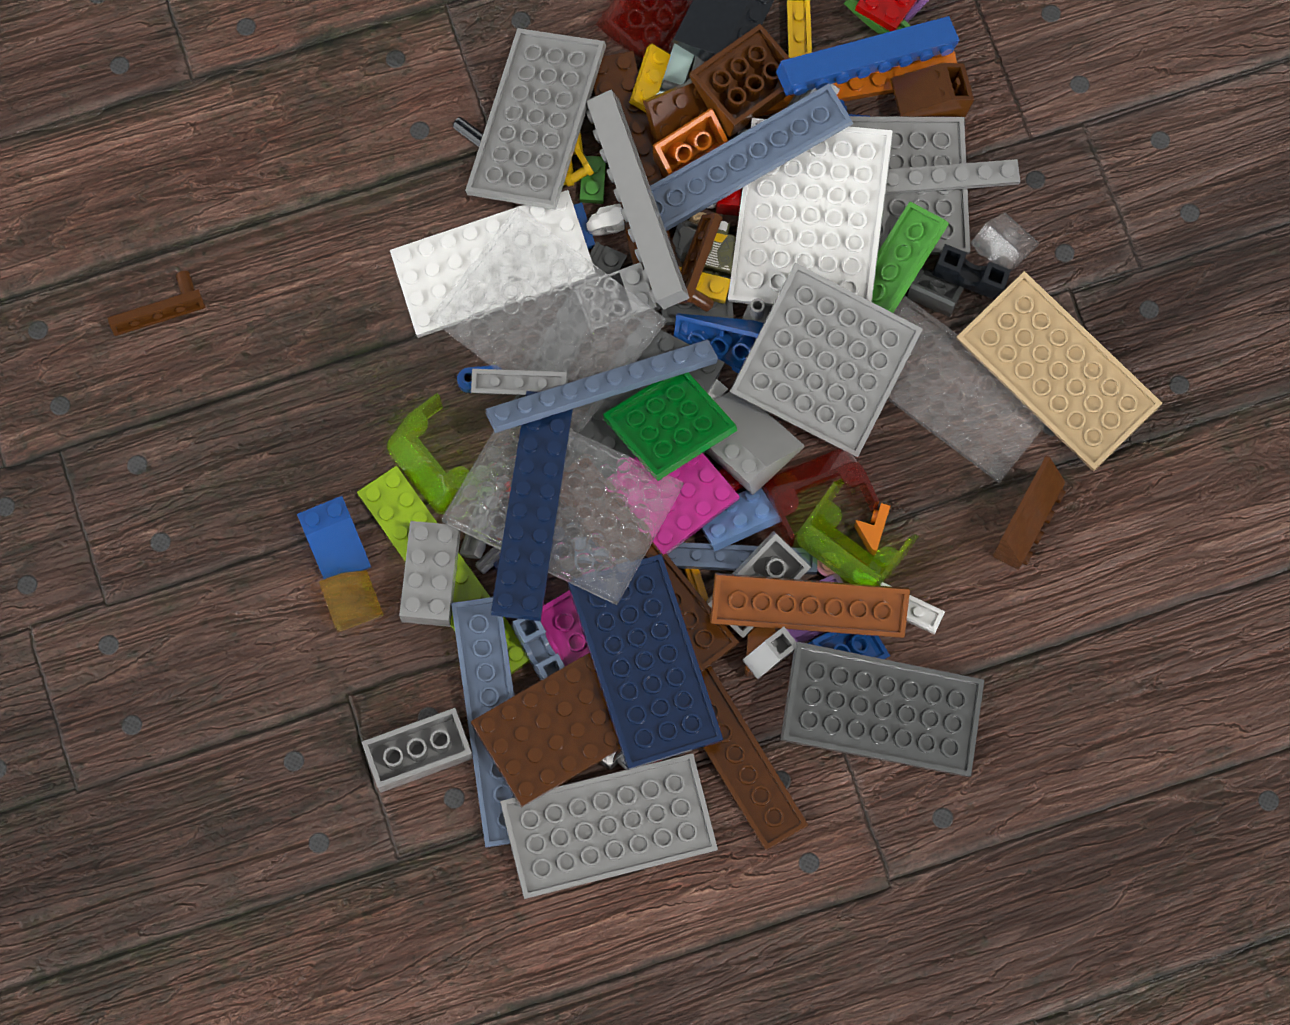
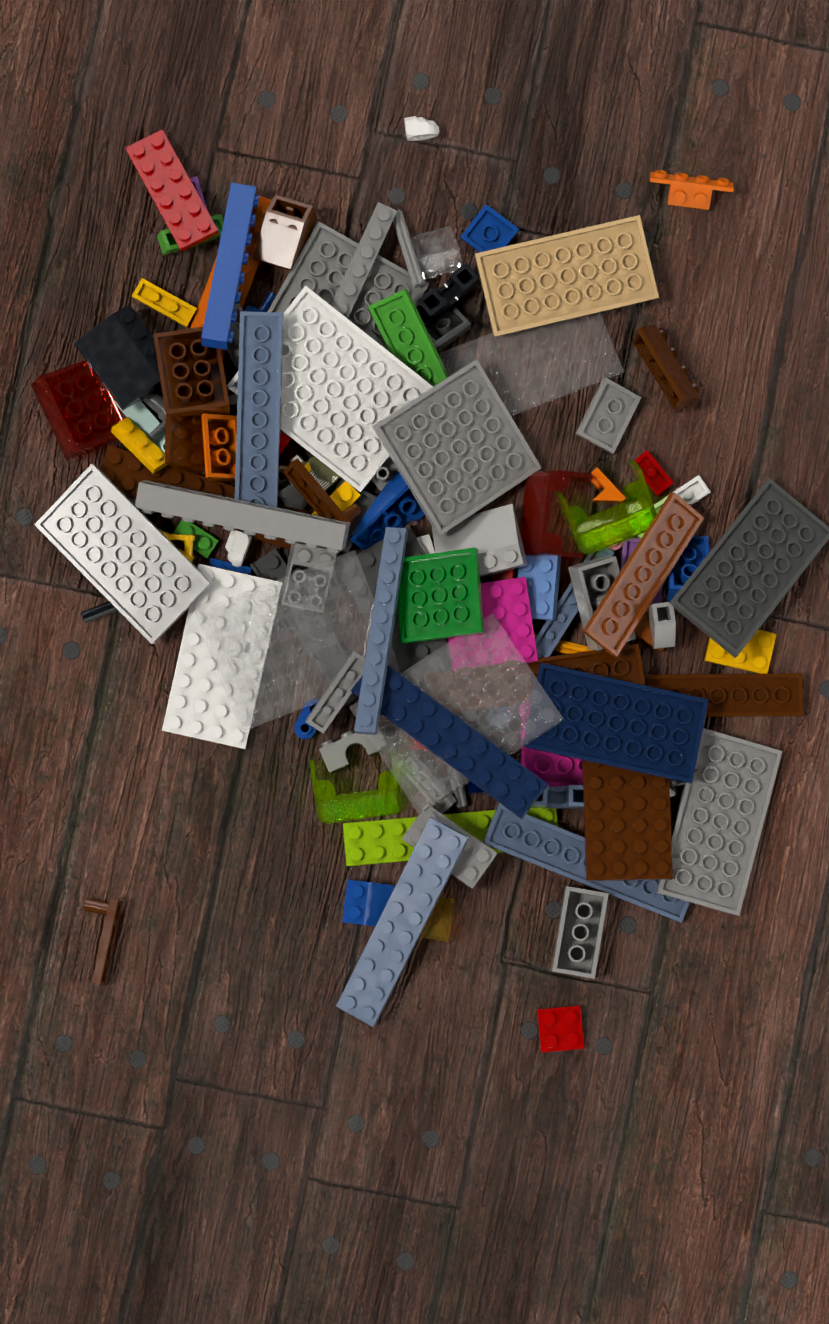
camera: 65 degrees left, 10 degrees up
none -> light grey arch [319,726,388,773]
none -> sand blue plate [336,817,469,1027]
none -> light grey axle [393,210,424,288]
none -> white rock [404,116,439,141]
none -> blue plate [460,204,519,253]
none -> red plate [537,1005,584,1053]
none -> light grey plate [575,377,641,454]
none -> red plate [630,450,674,497]
none -> orange bracket [649,170,734,210]
none -> yellow plate [704,630,777,674]

